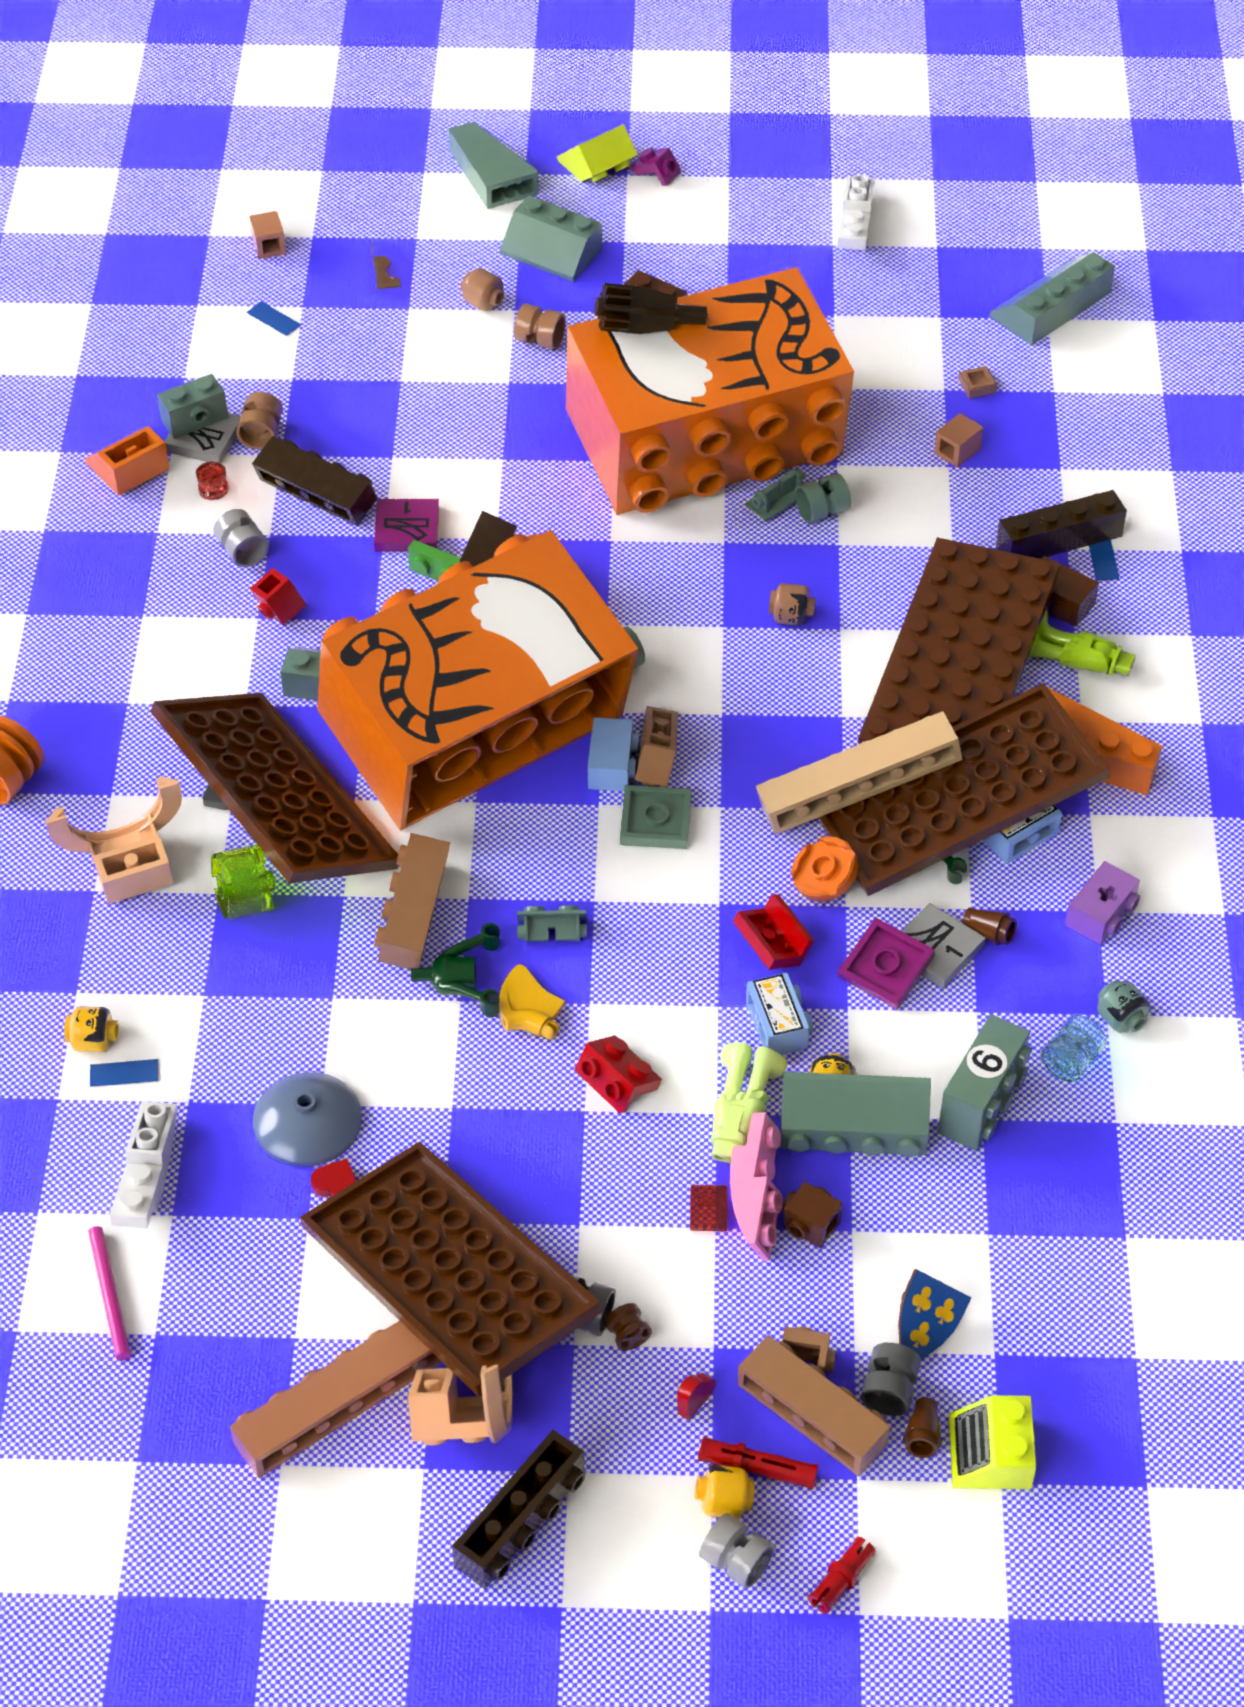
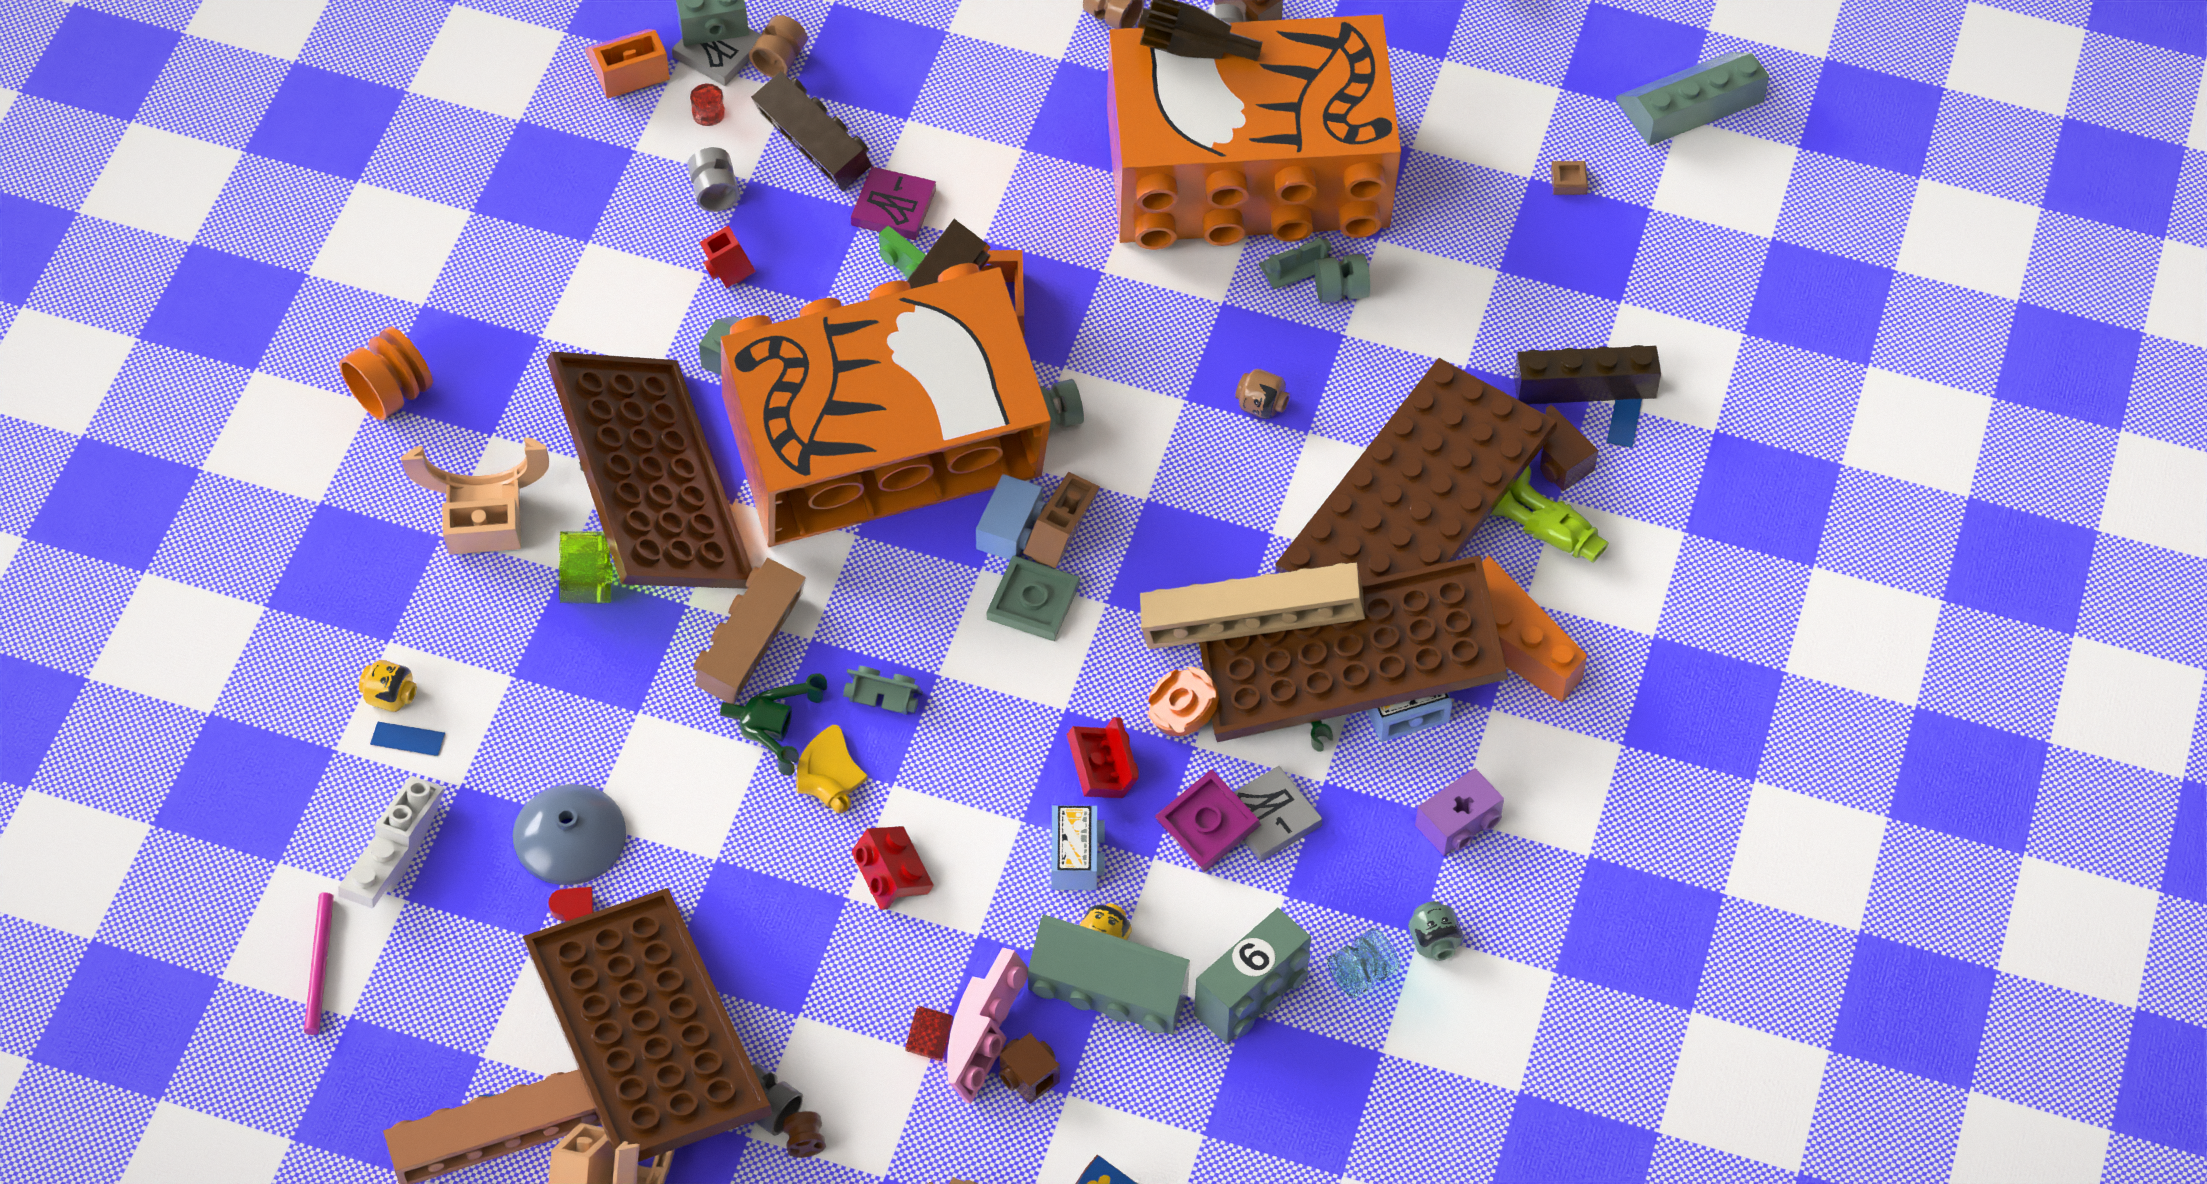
camera: 15 degrees right, 5 degrees up
yellowish green piece [710,1042,788,1163] -> none
nougat brick [934,413,984,468] -> none
reddish brown cone [962,907,1017,946] -> none

